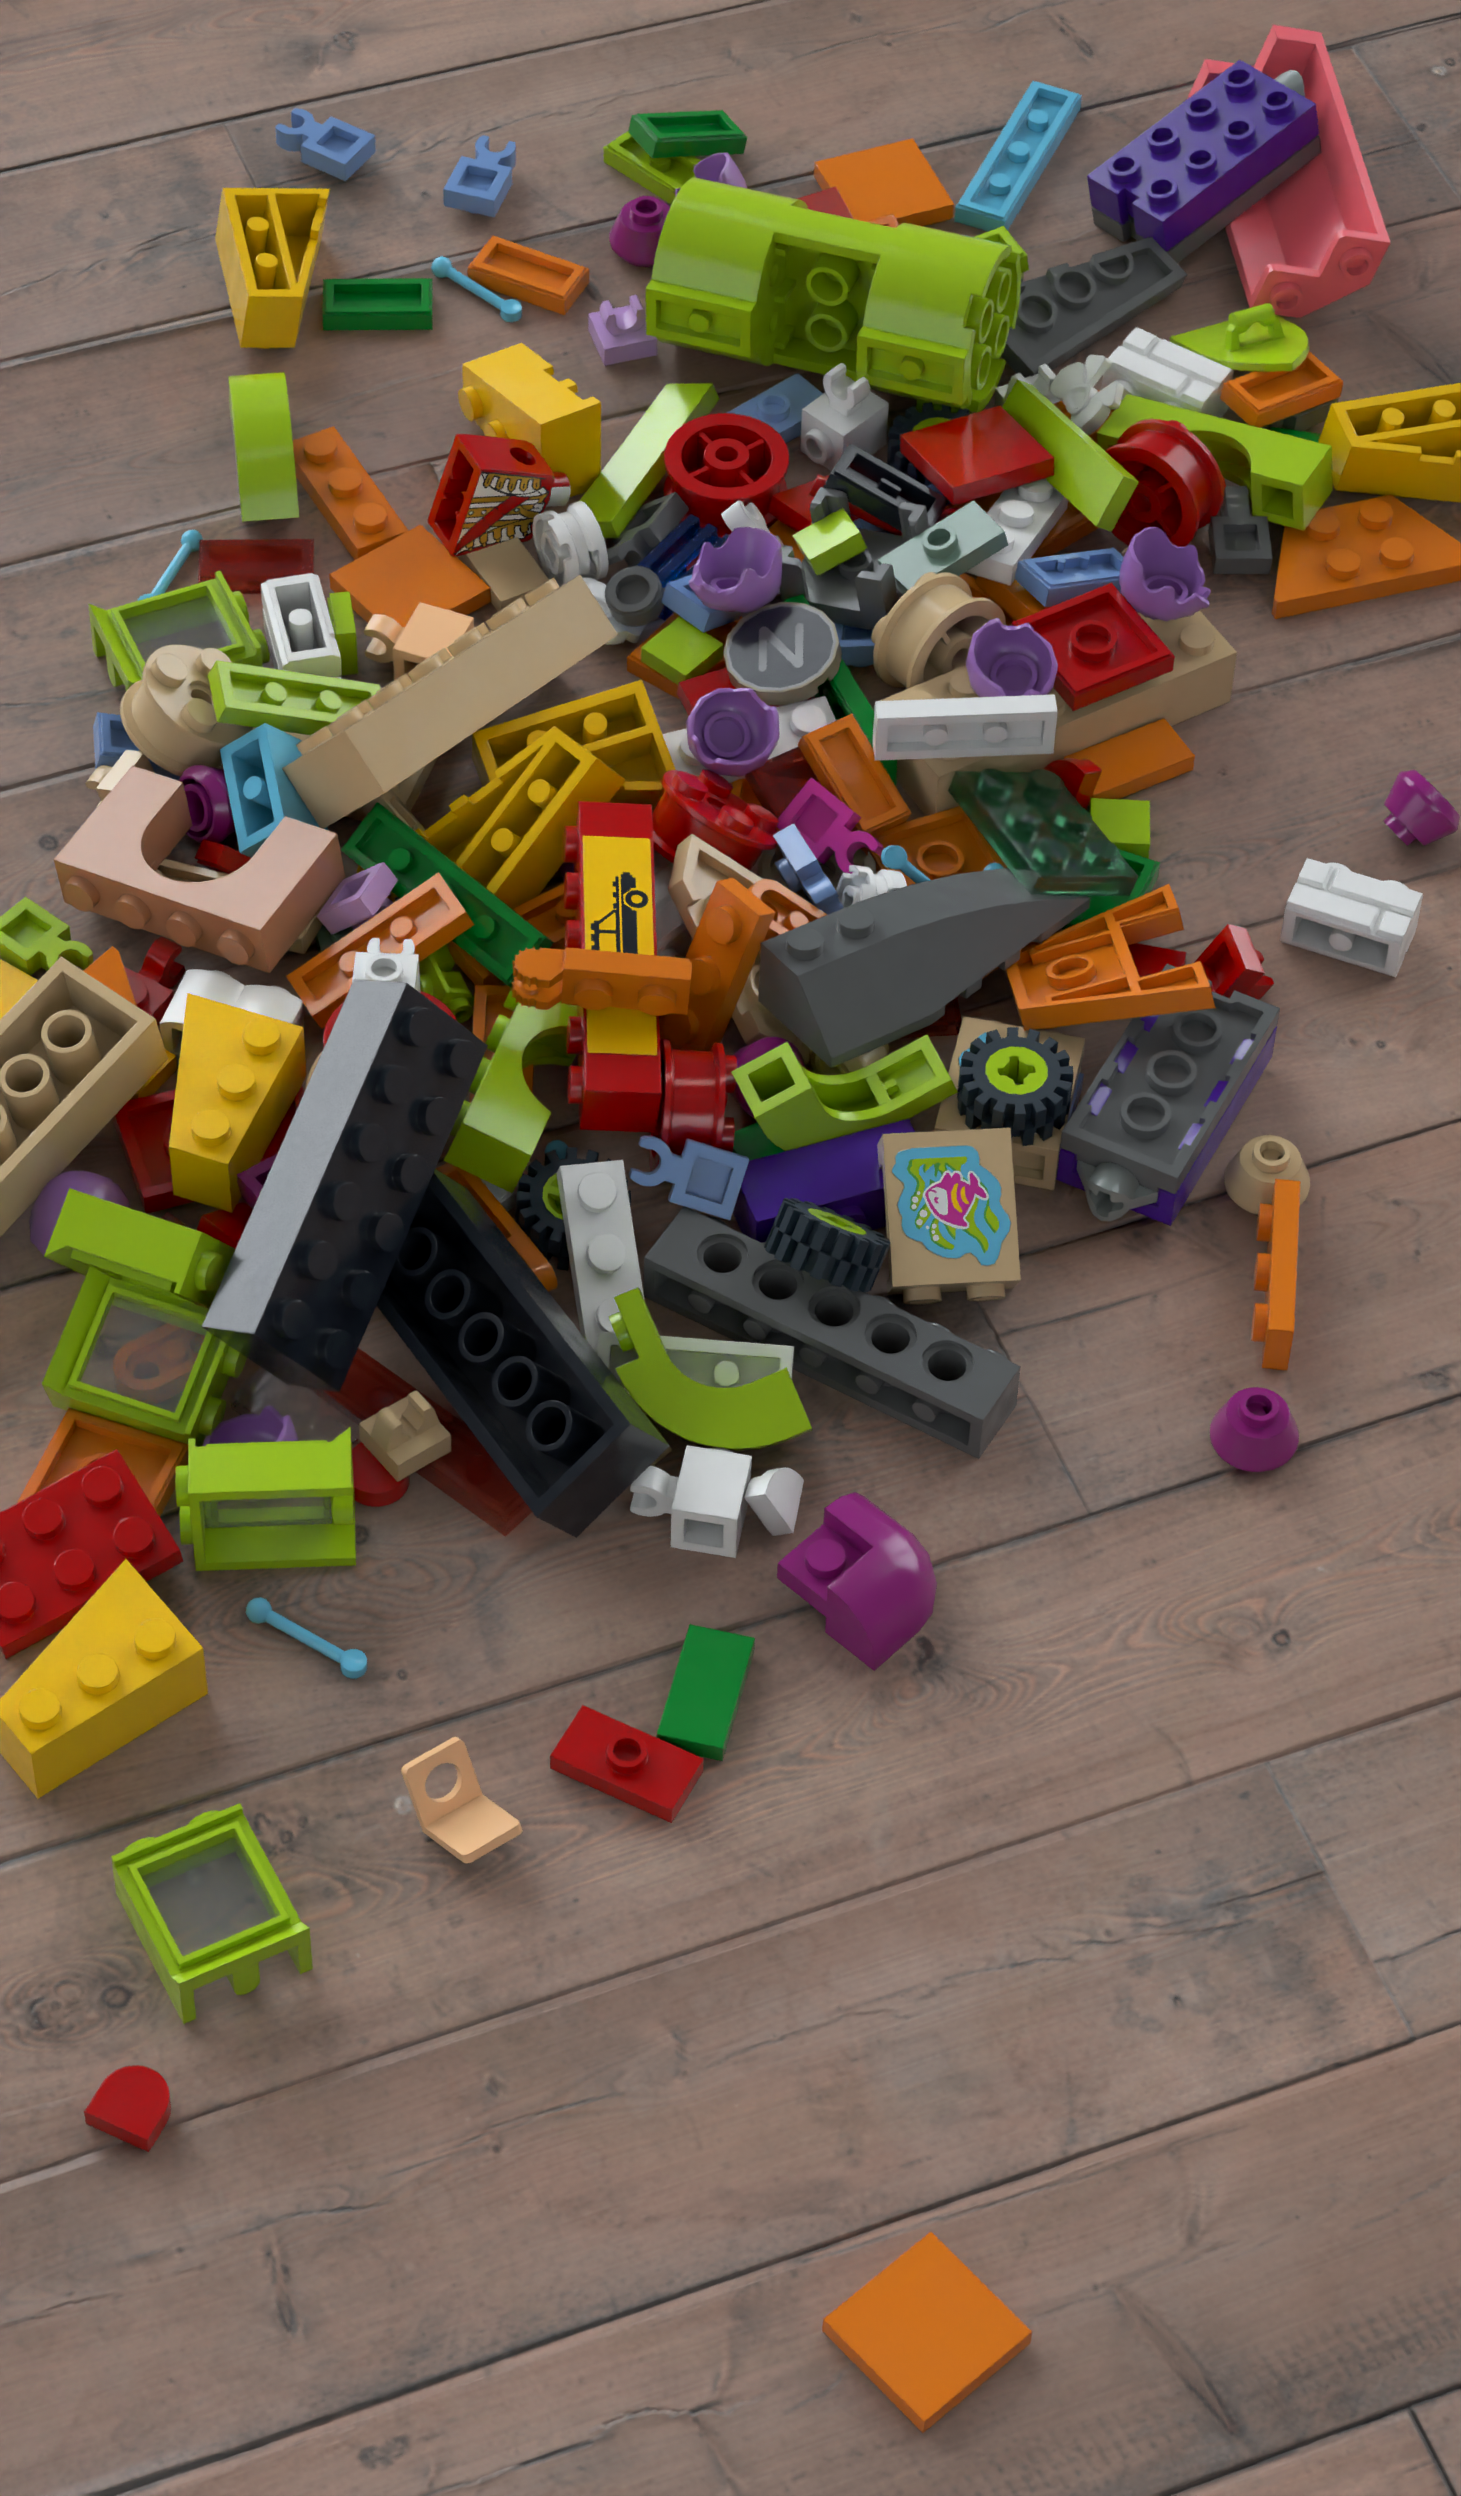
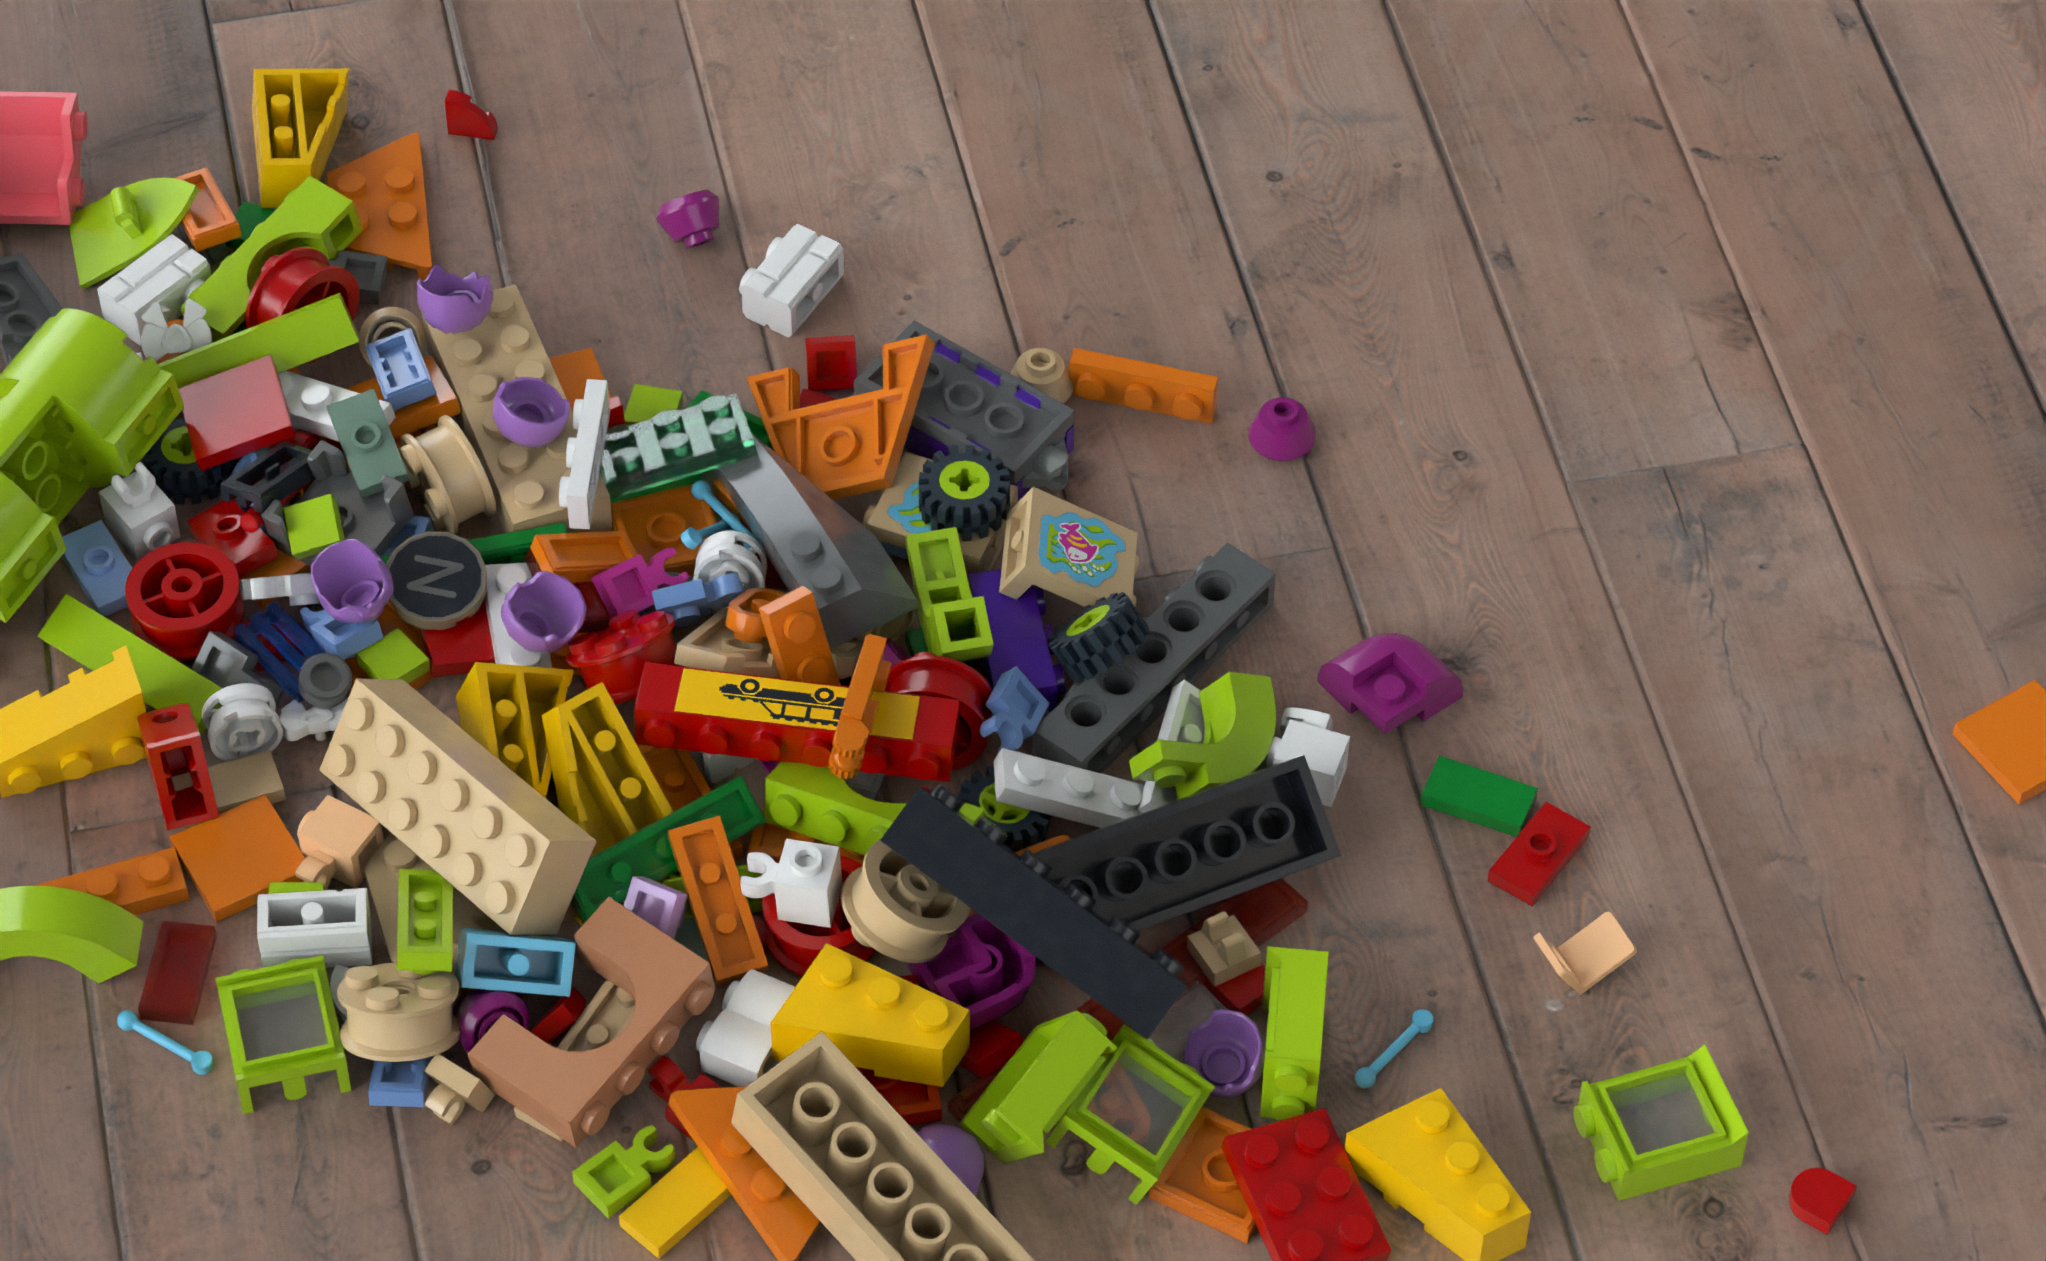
camera: 80 degrees left, 0 degrees up
red tile [1012,583,1175,711] -> none

